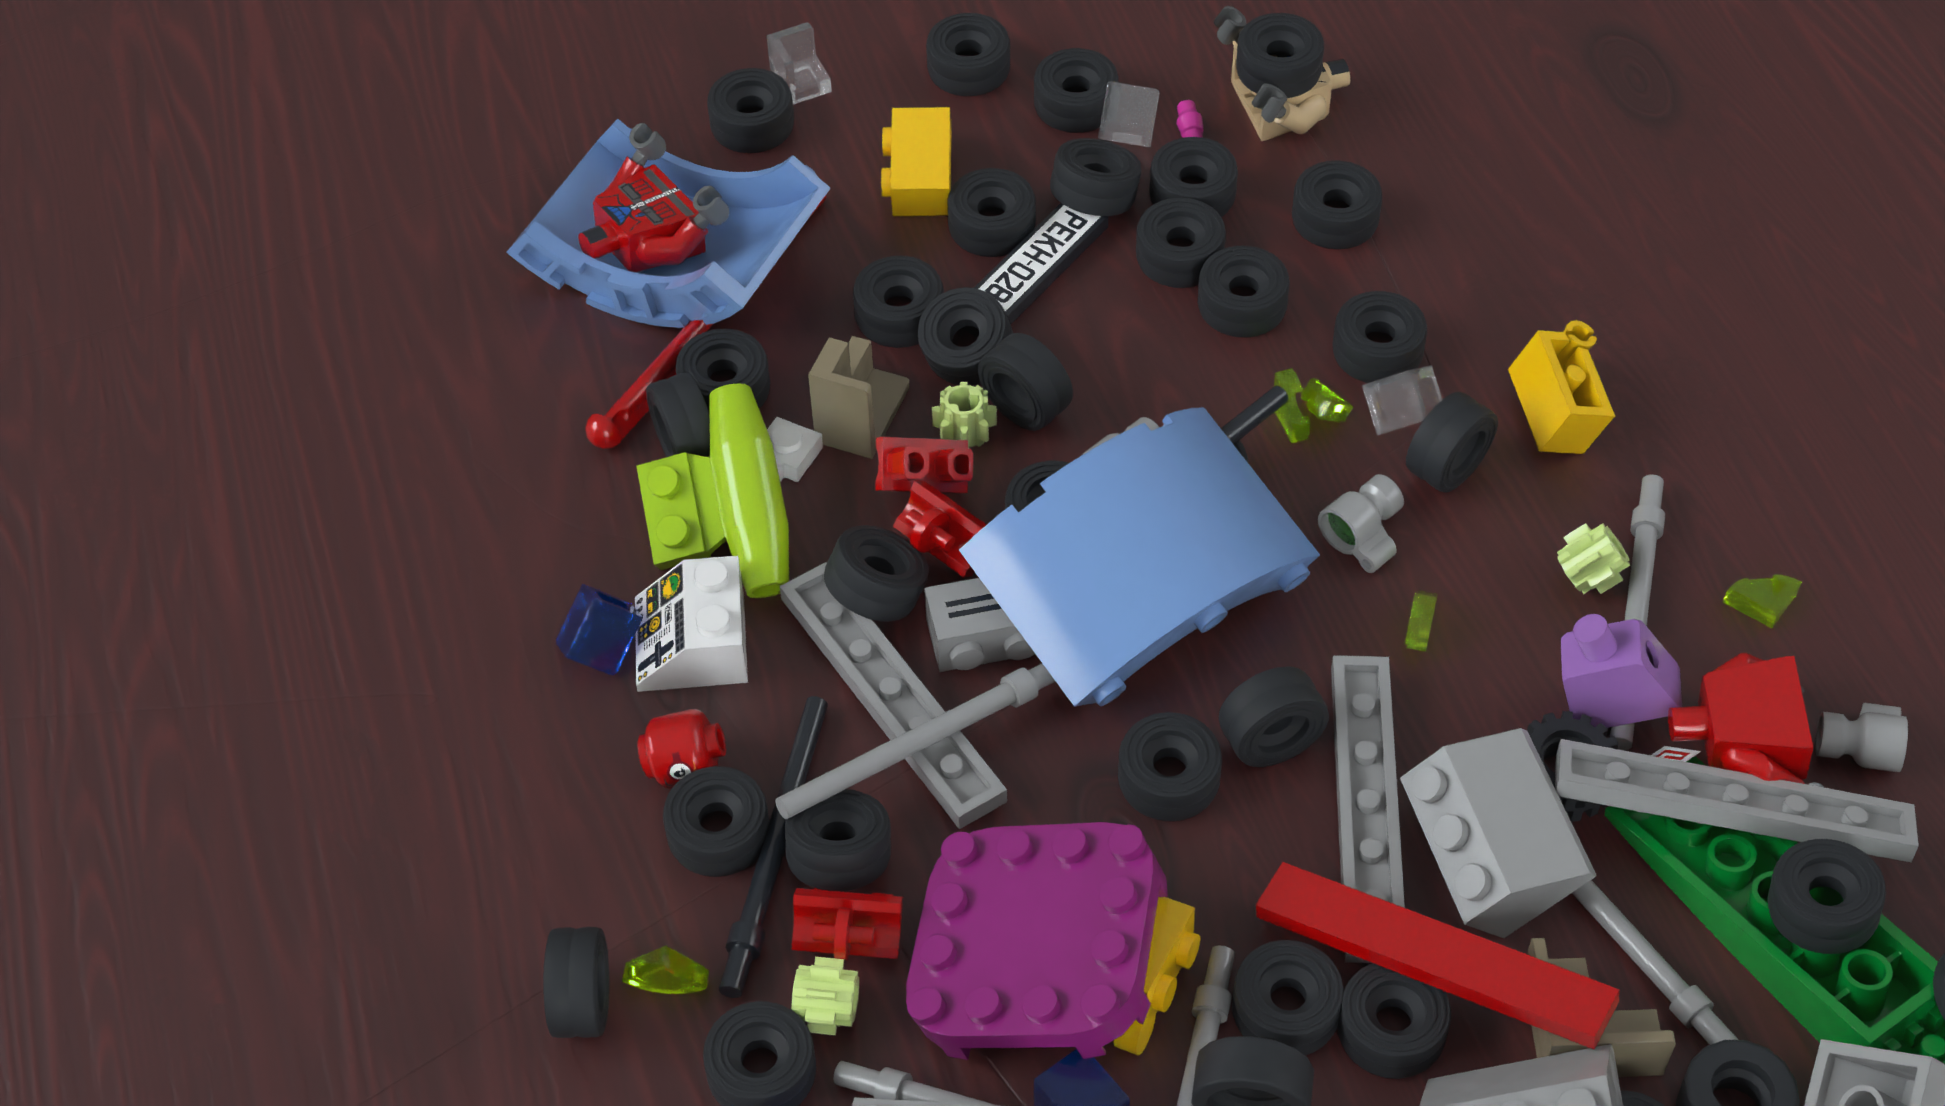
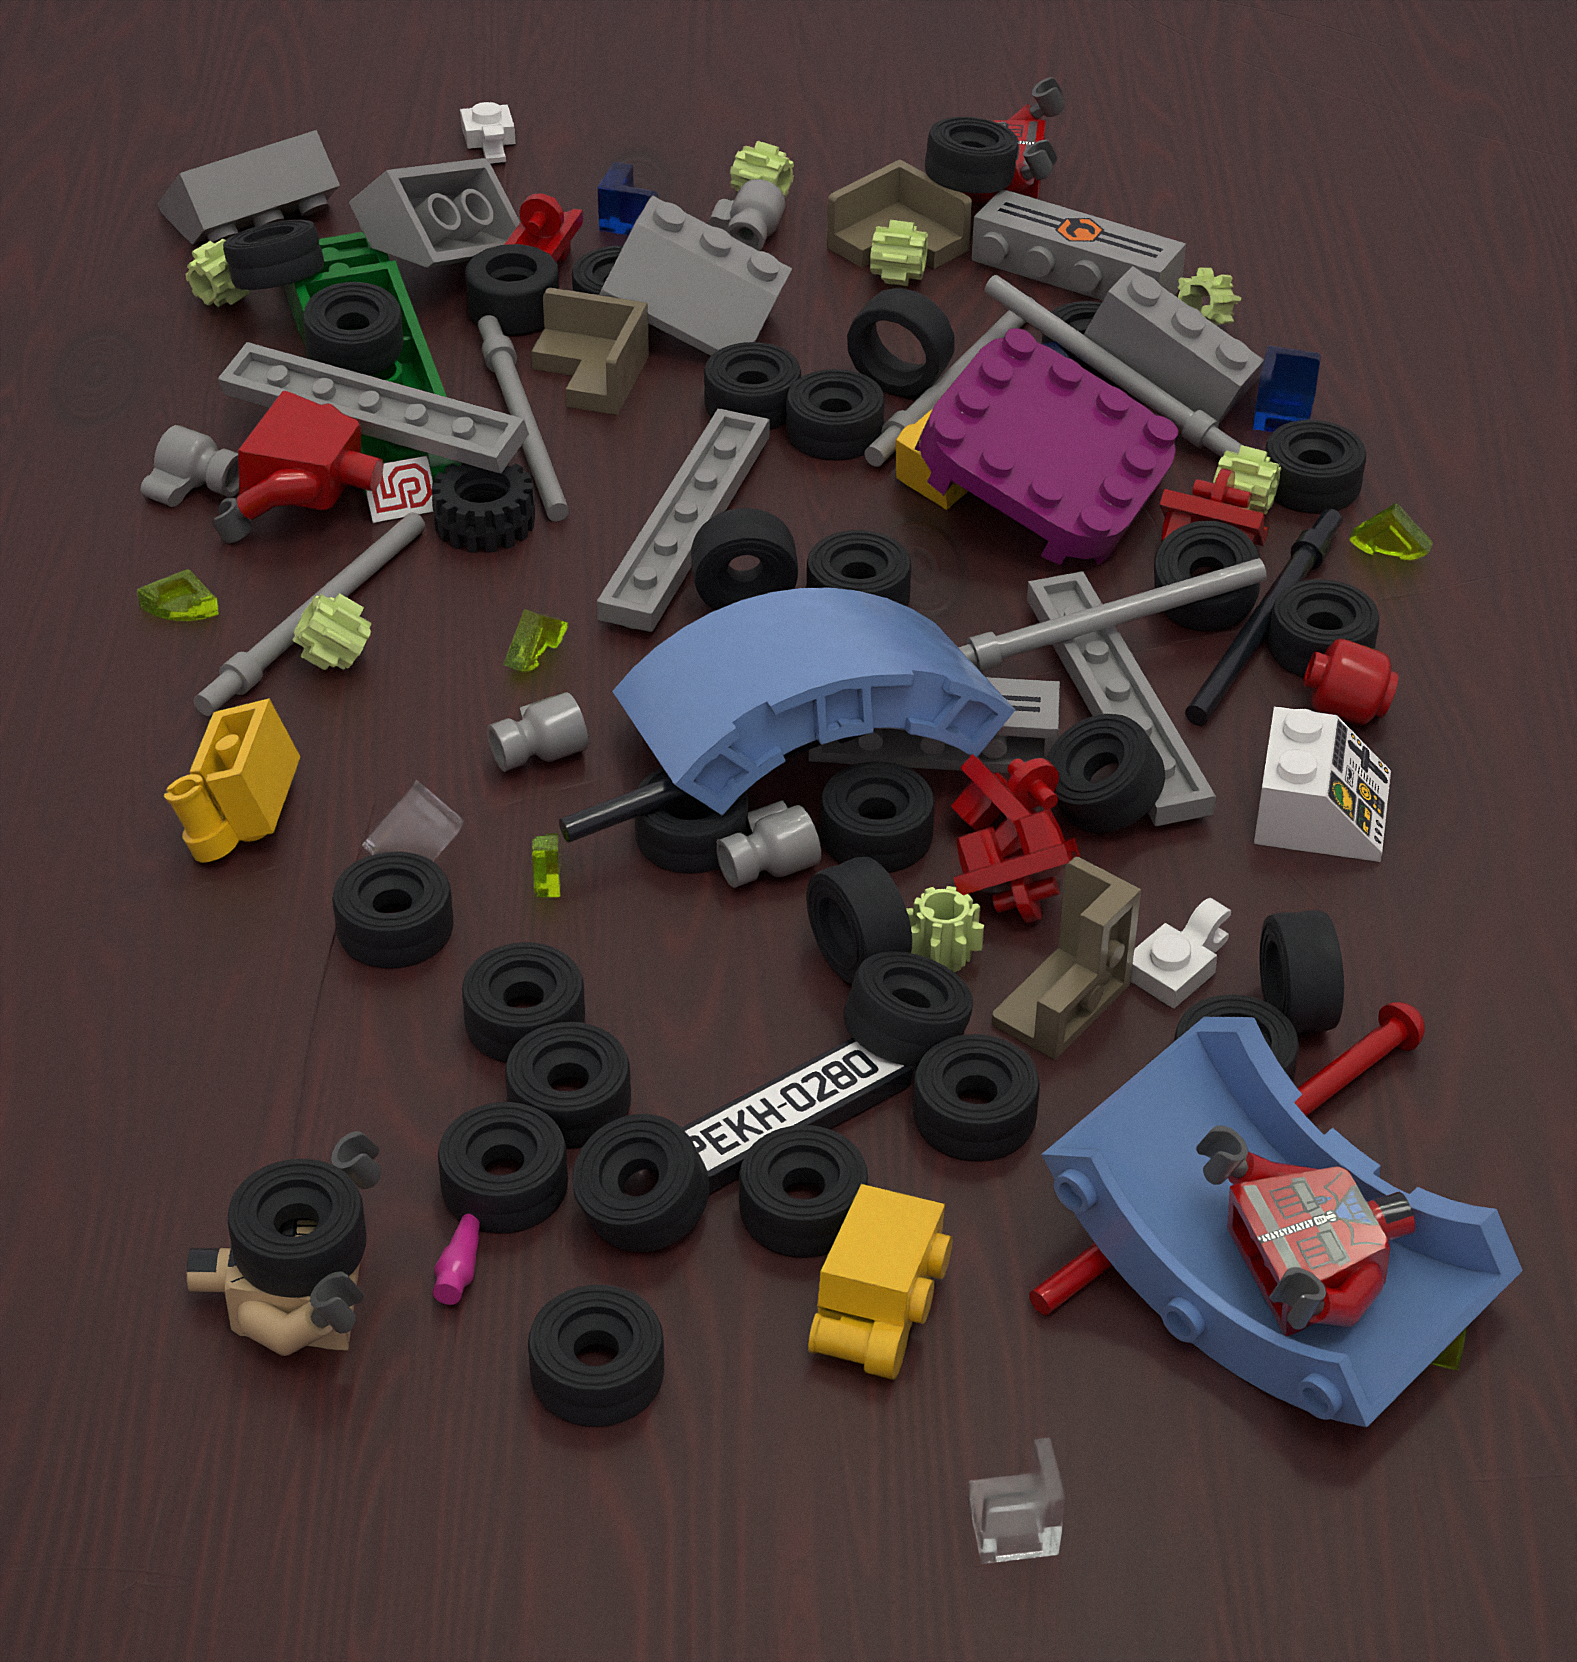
camera: 165 degrees left, 10 degrees down
black tyre [543,927,609,1038] -> none
clear blue panel [556,583,643,675] -> none
lime plate [636,384,789,598] -> none
black tyre [707,68,794,153] -> none
black tyre [926,13,1010,96] -> none
clear panel [1098,81,1159,147] -> none
red tile [1255,862,1620,1050] -> none
black tyre [1292,160,1382,249] -> none
clear neon green tile [1300,378,1354,422] -> none
light grey slope [1400,728,1597,938] -> none
black tyre [1406,391,1498,493] -> none
medium lavender torso [1561,614,1682,728] -> none

